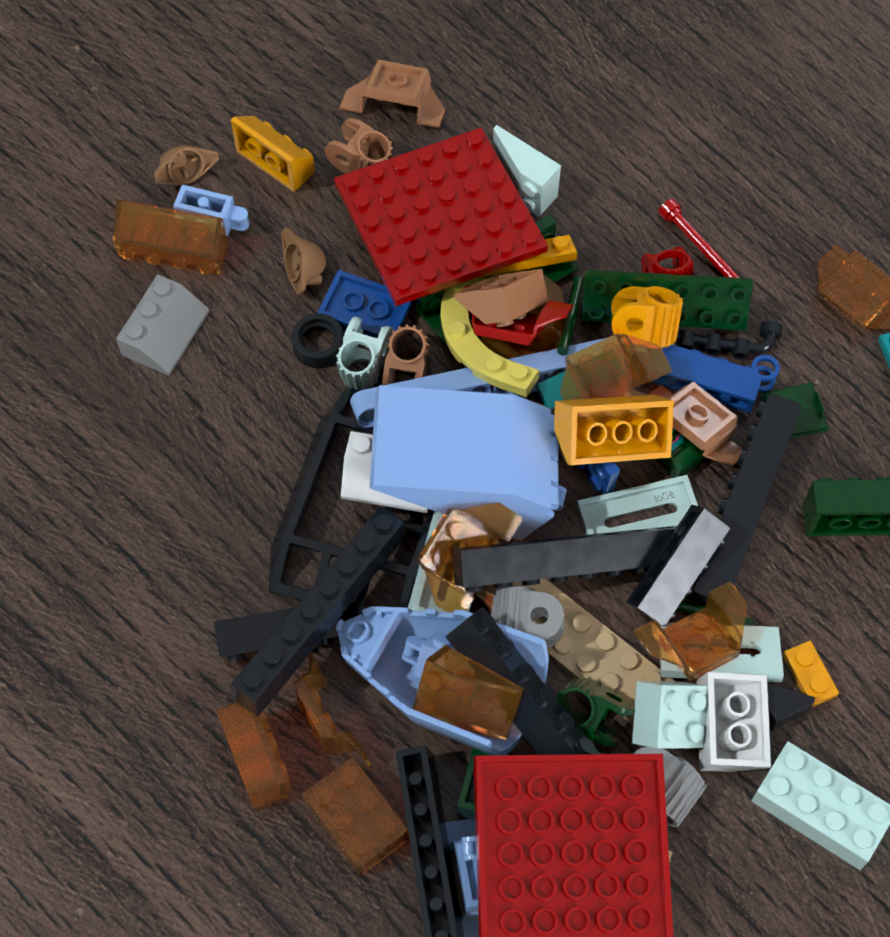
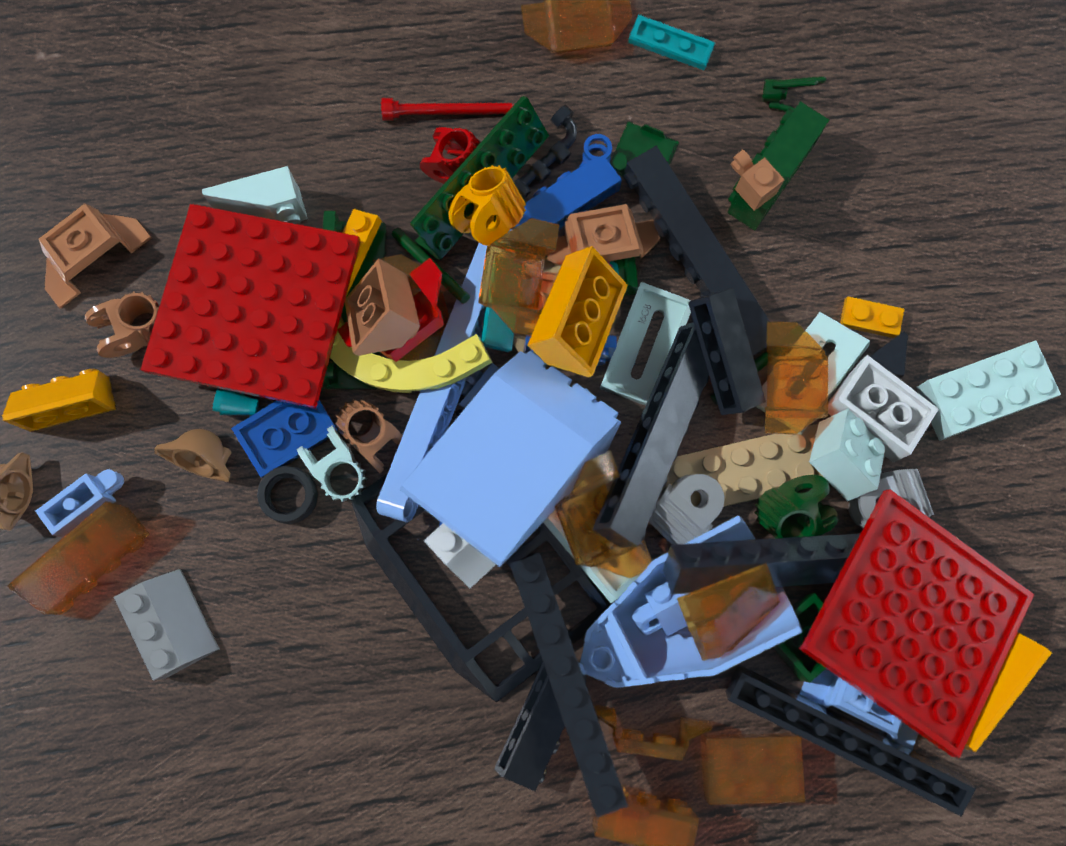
camera: 55 degrees left, 15 degrees up
none -> teal cone [213,388,259,416]
none -> nougat brick [730,150,784,211]

